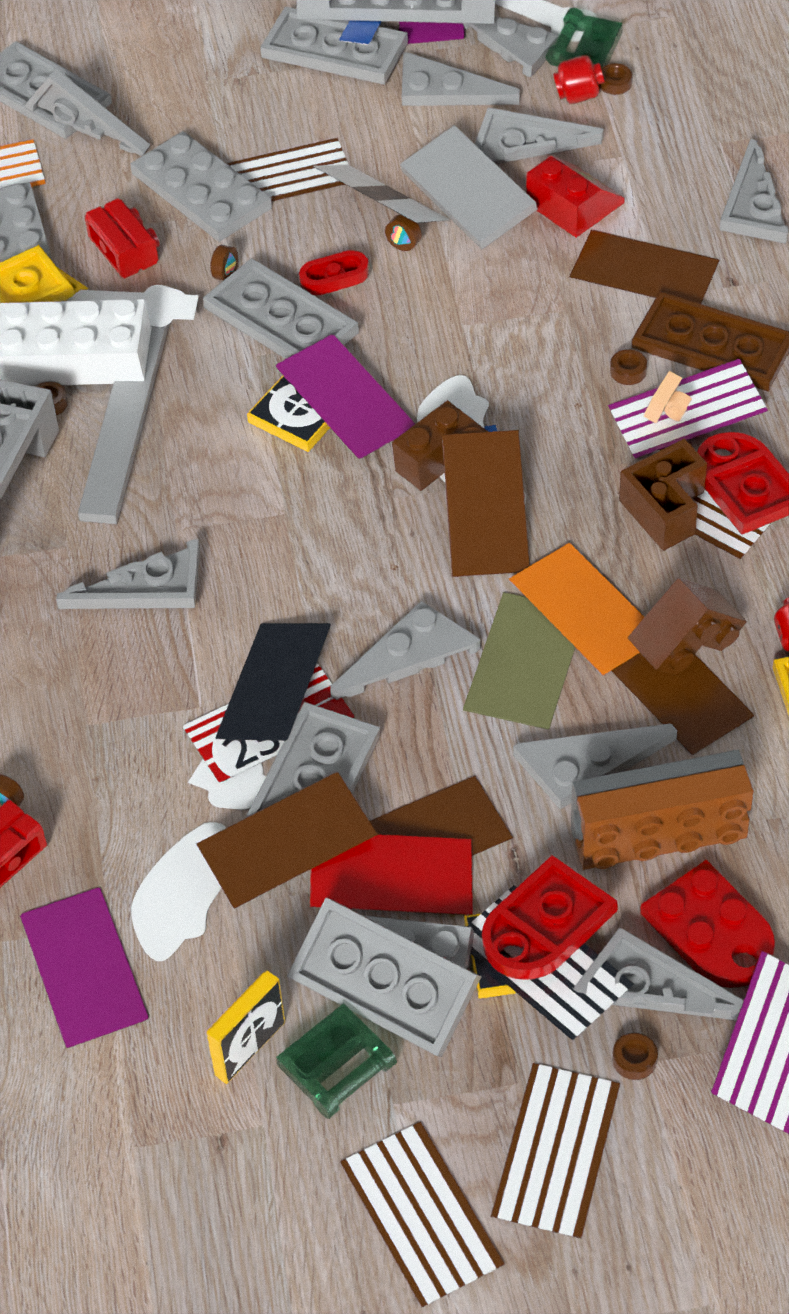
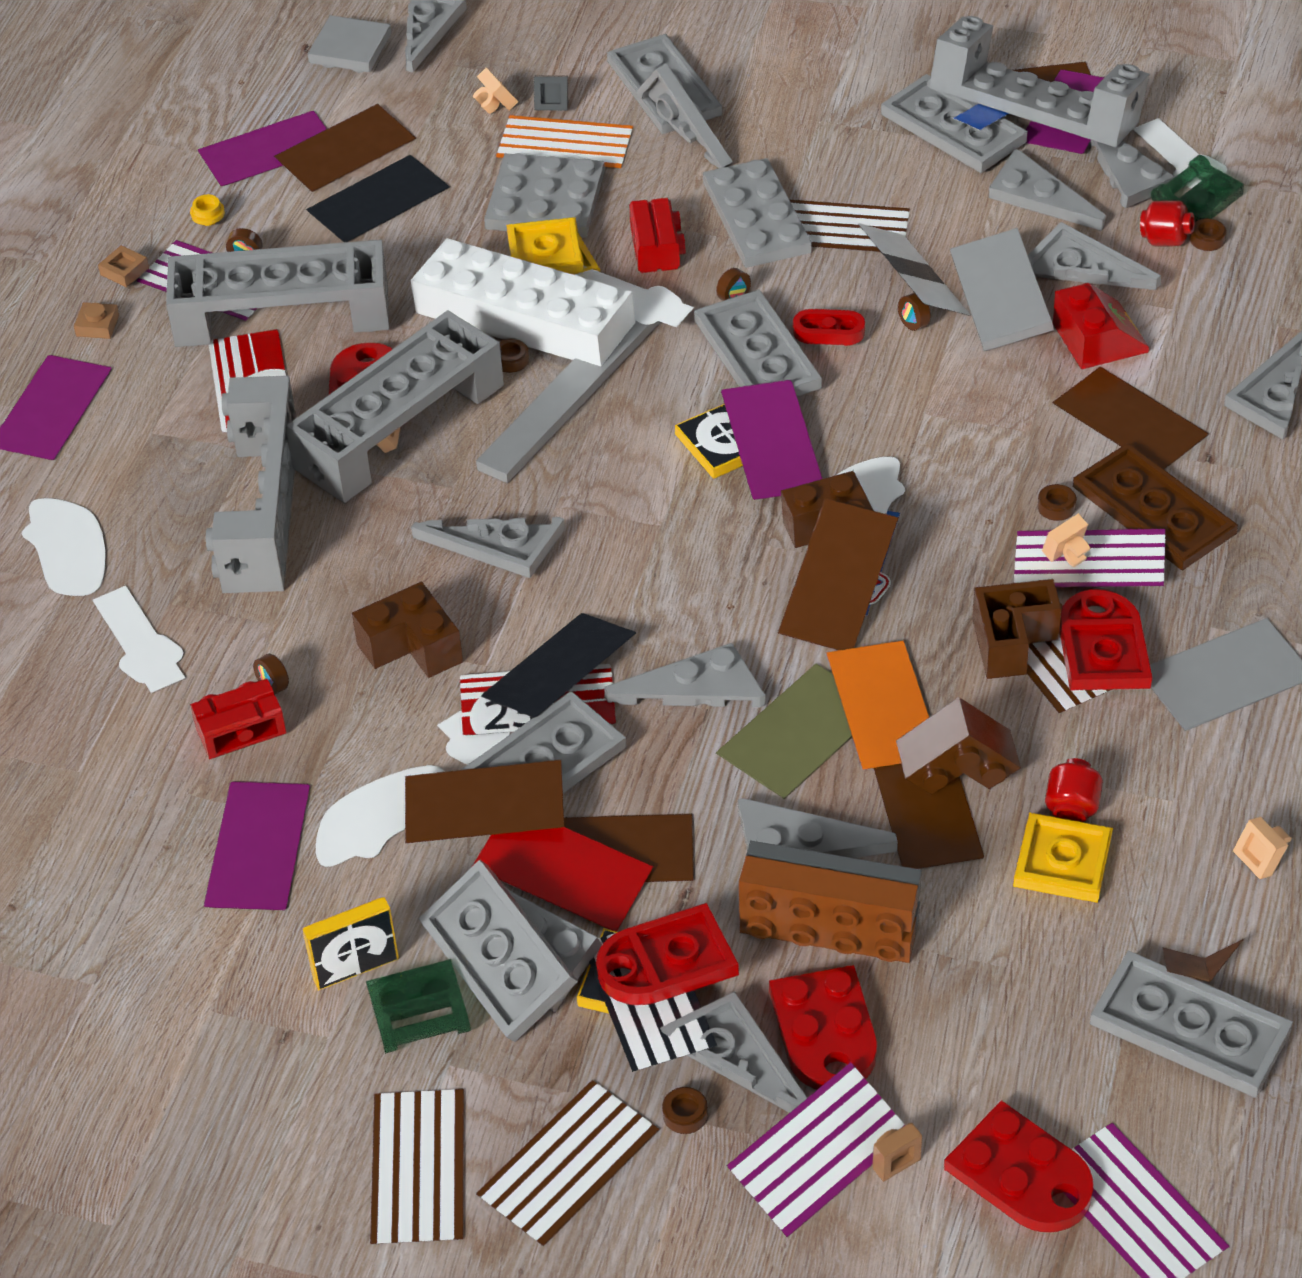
camera: 25 degrees right, 5 degrees down
none -> reddish brown brick [352,581,463,678]

